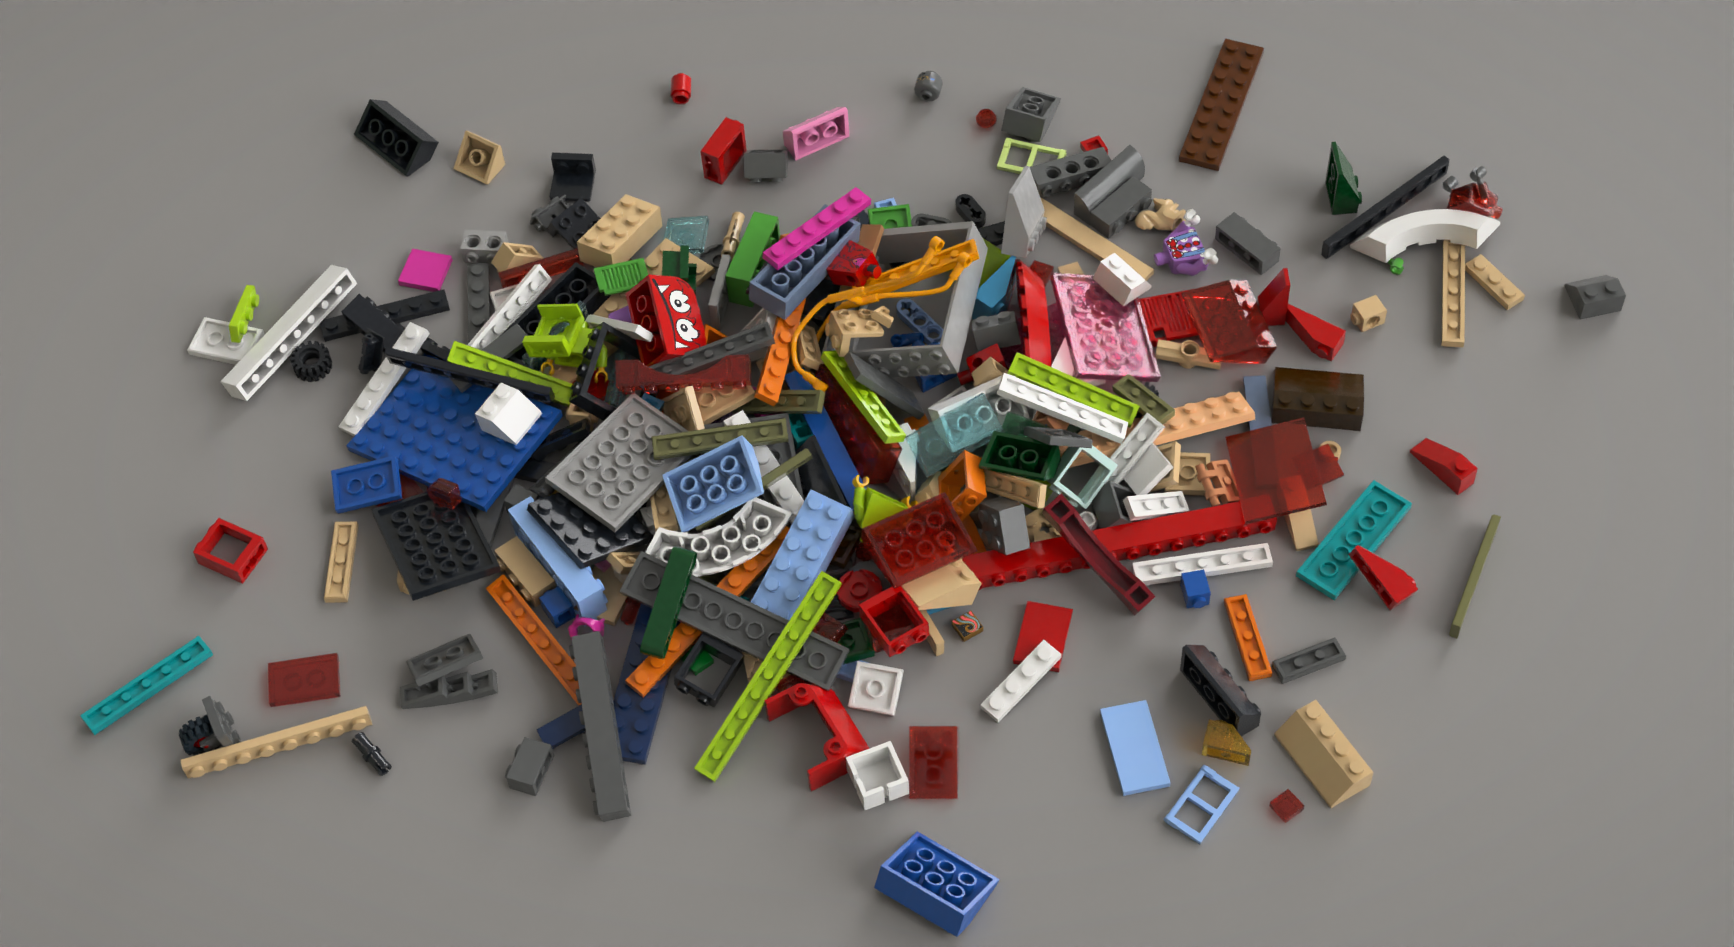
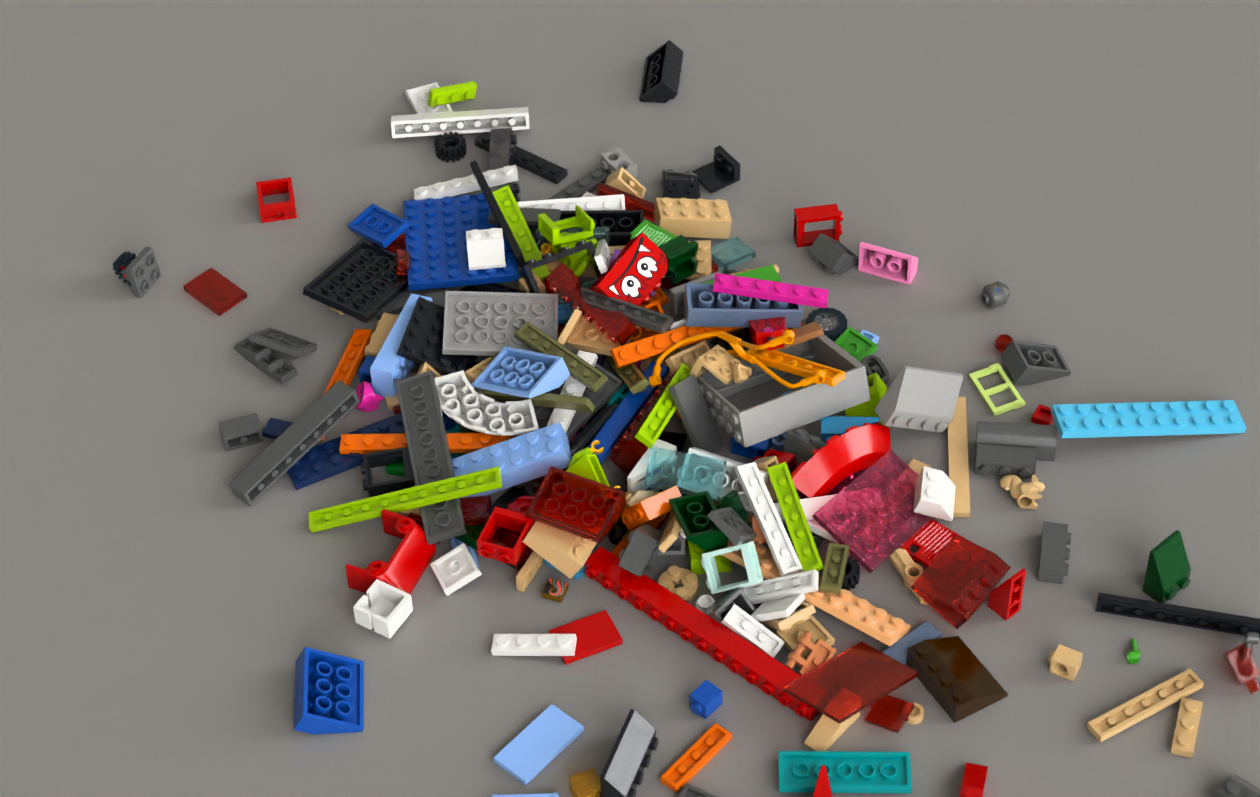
camera: 50 degrees right, 10 degrees down
teal plate [80,636,213,735] -> none
tan plate [181,706,373,778] -> none
tan tile [324,521,359,603] -> none
black pin [351,732,392,776] -> none
black hinge [358,328,385,374] -> none
dark pink tile [398,249,453,292] -> none
tan slope [453,130,505,184] -> none
dark green beam [640,546,697,660] -> none
red brick [671,73,691,104] -> none
clear red slope [909,726,959,799] -> none
dark grey brick [1030,147,1112,198] -> none
clear red plate [1030,260,1054,287] -> none
dark red arch [1041,494,1156,616] -> none
white plate [1132,543,1273,585] -> none
torso [1154,209,1218,276] -> none
reddish brown plate [1179,39,1264,171] -> none
red slope [1285,304,1346,362] -> none
white brick [1350,209,1500,263] -> none
none -> medium azure plate [1050,400,1246,438]

